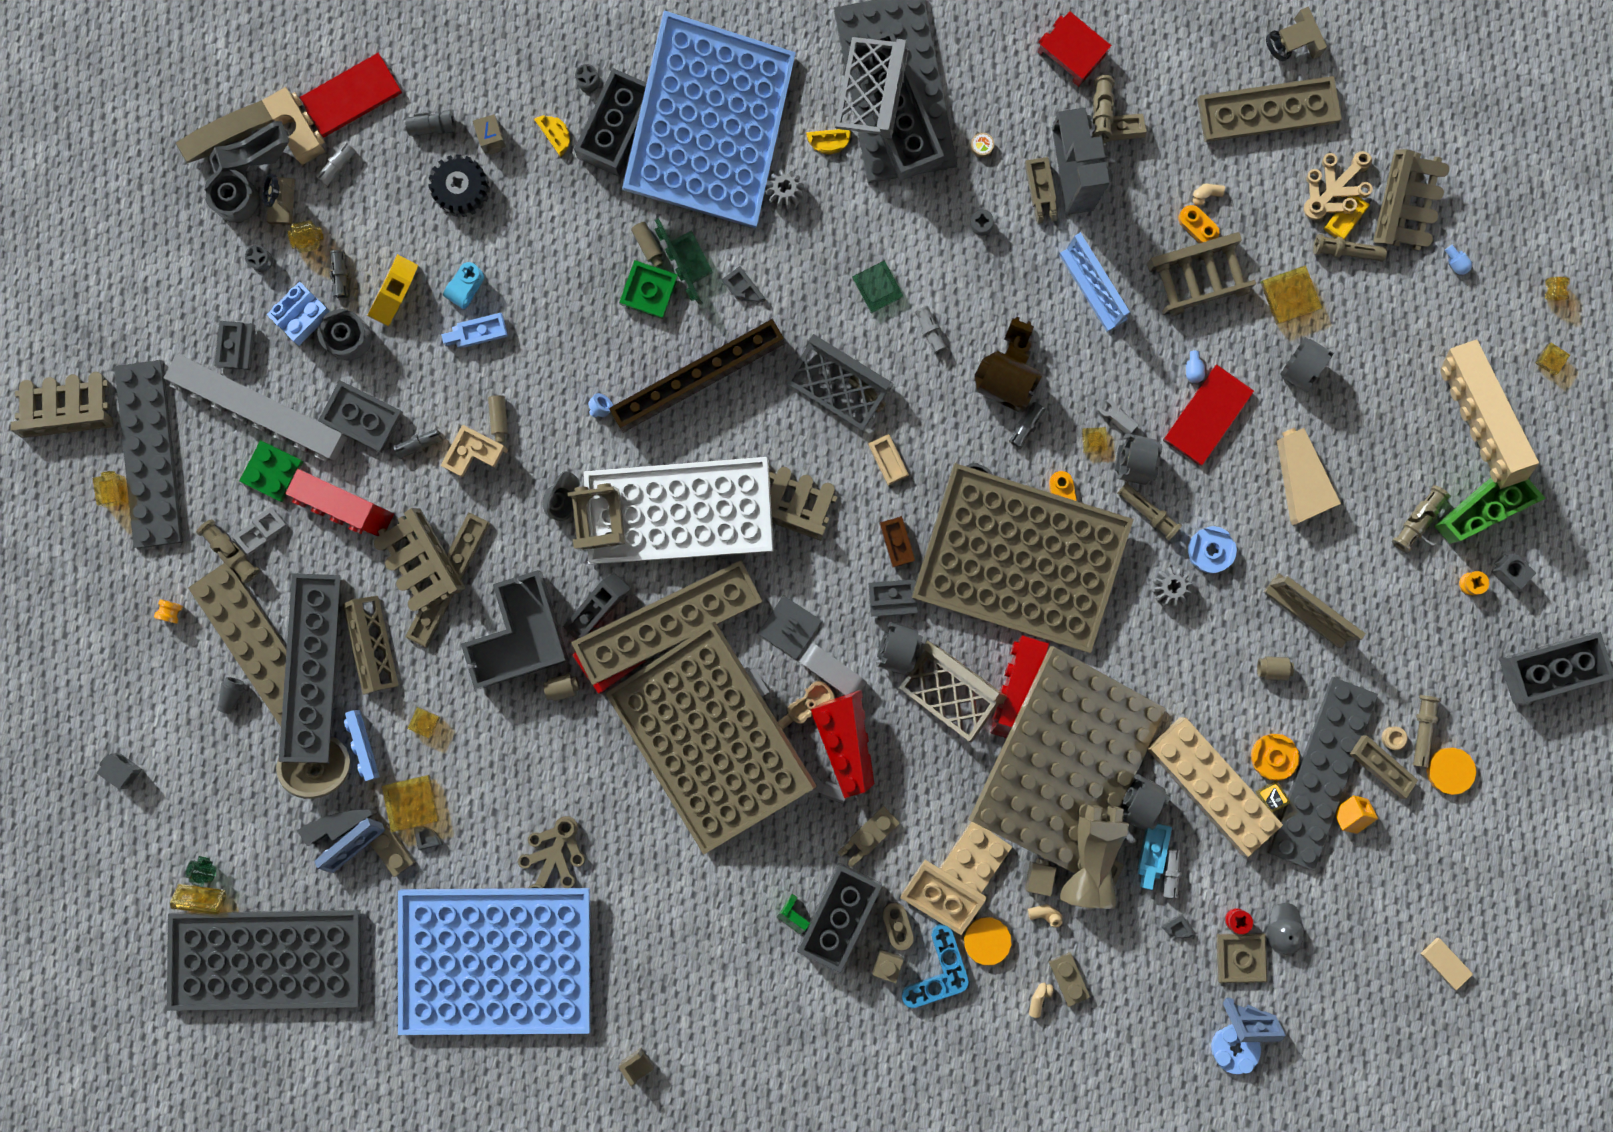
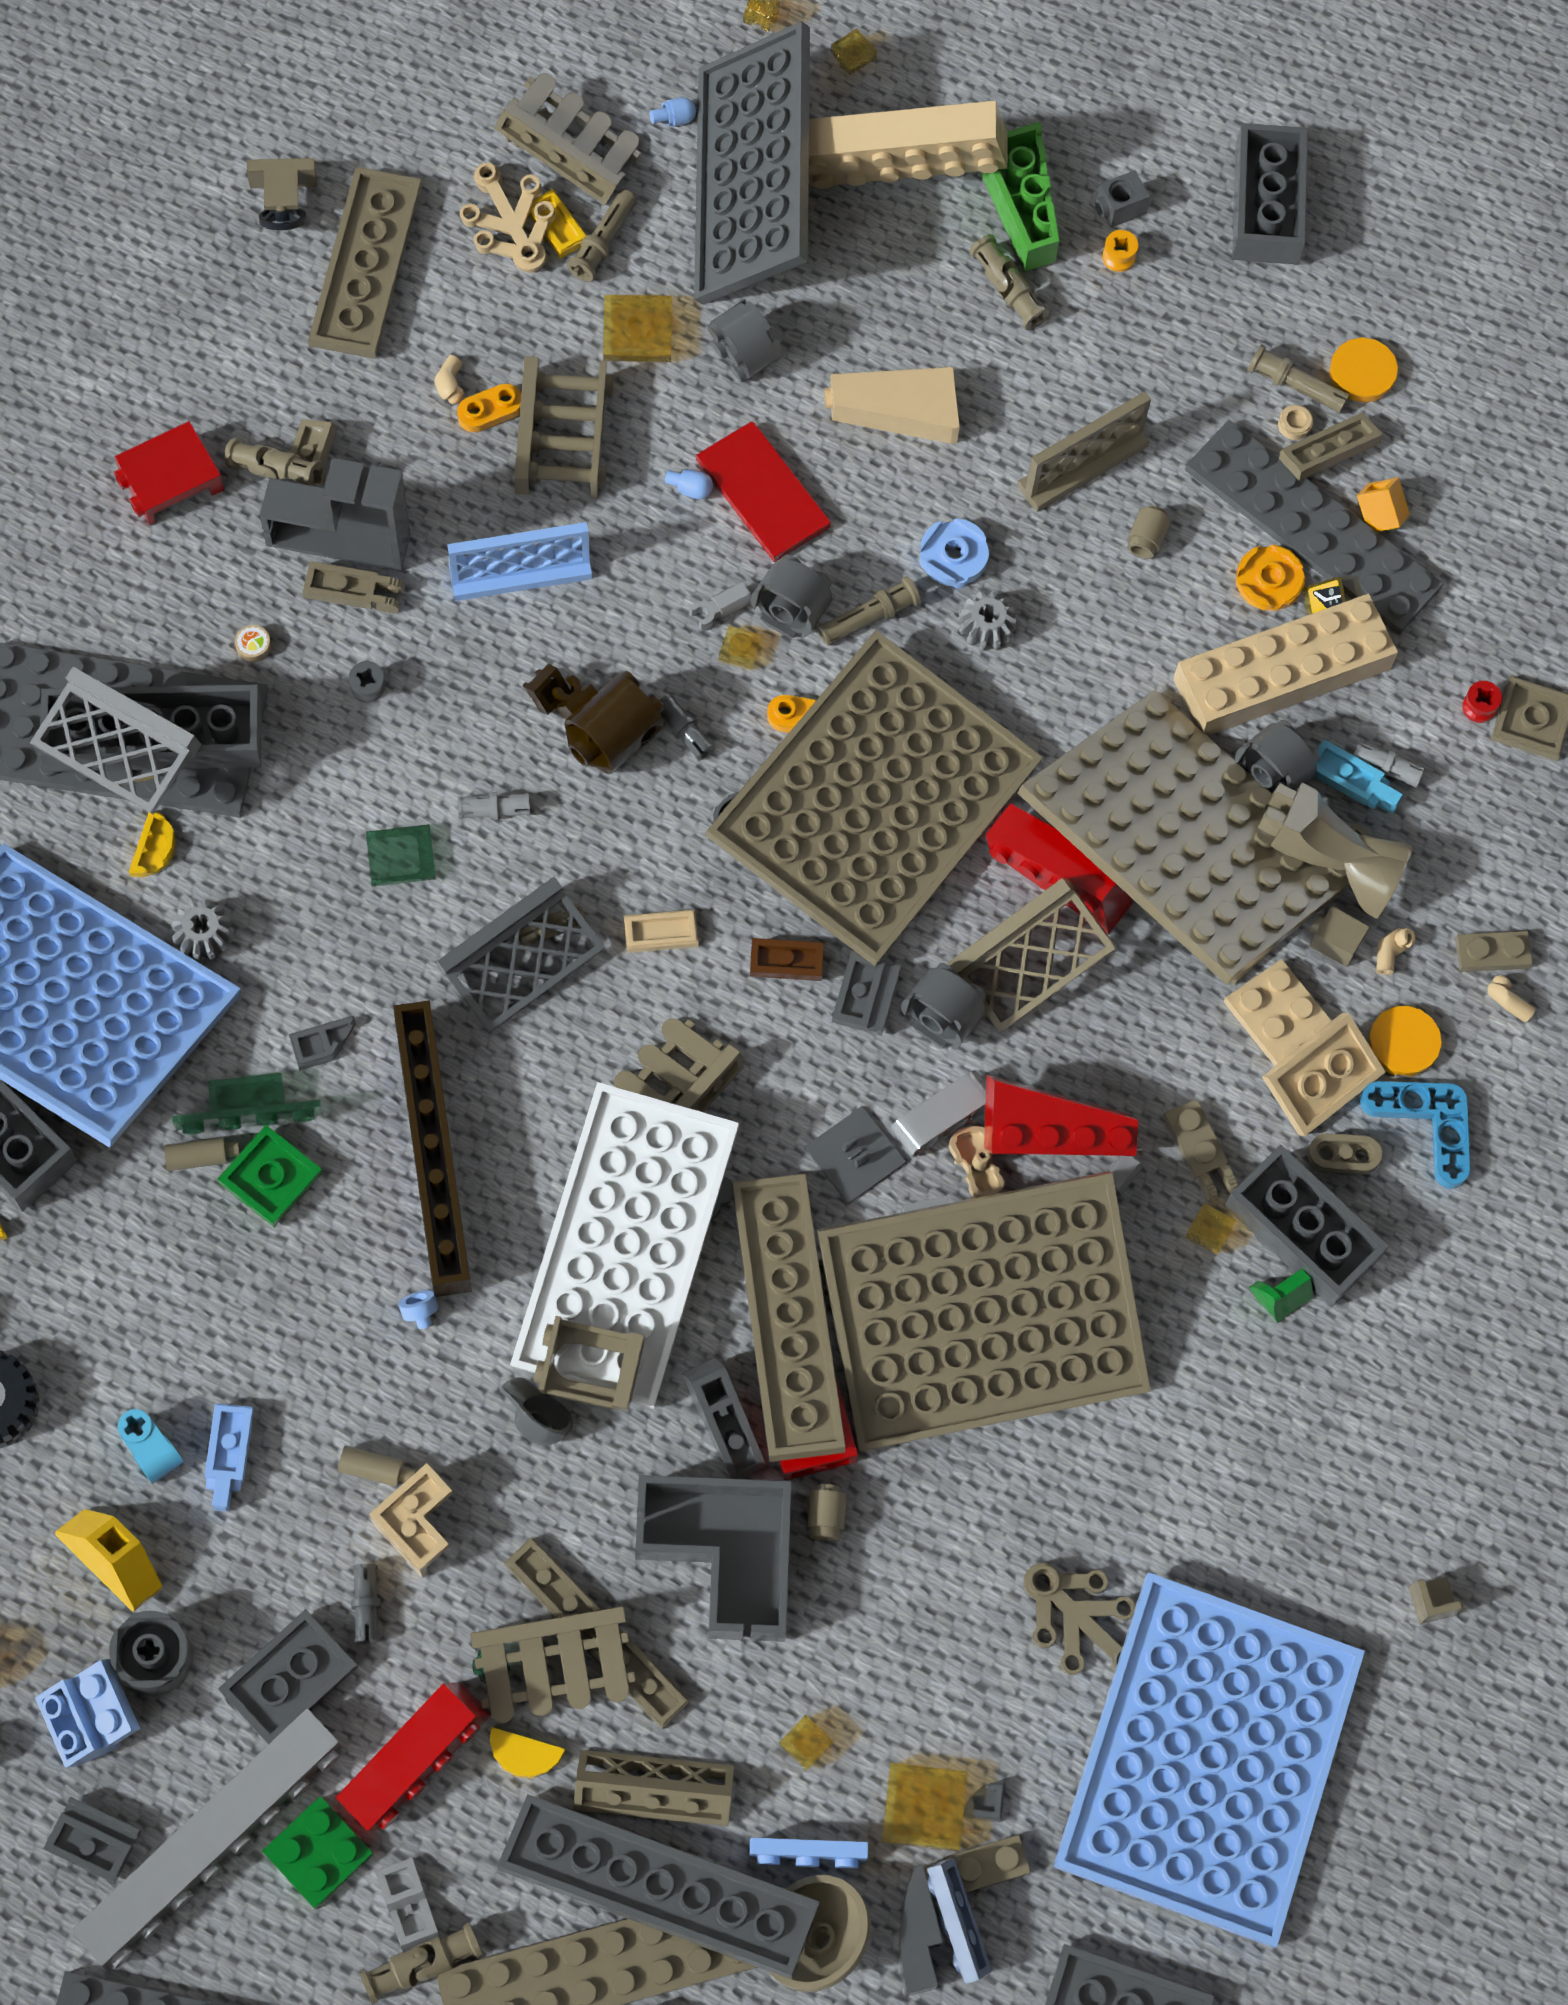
camera: 75 degrees left, 15 degrees down
dark grey pin [329,250,349,298] -> none
dark tan brick [872,948,903,983] -> none
dark grey tile [1161,914,1195,938] -> none
dark grey cap [1267,903,1303,955] -> none
none -> yellow tile [490,1727,566,1779]
none -> dark grey plate [694,21,810,305]
none -> clear yellow plate [1185,1203,1236,1255]

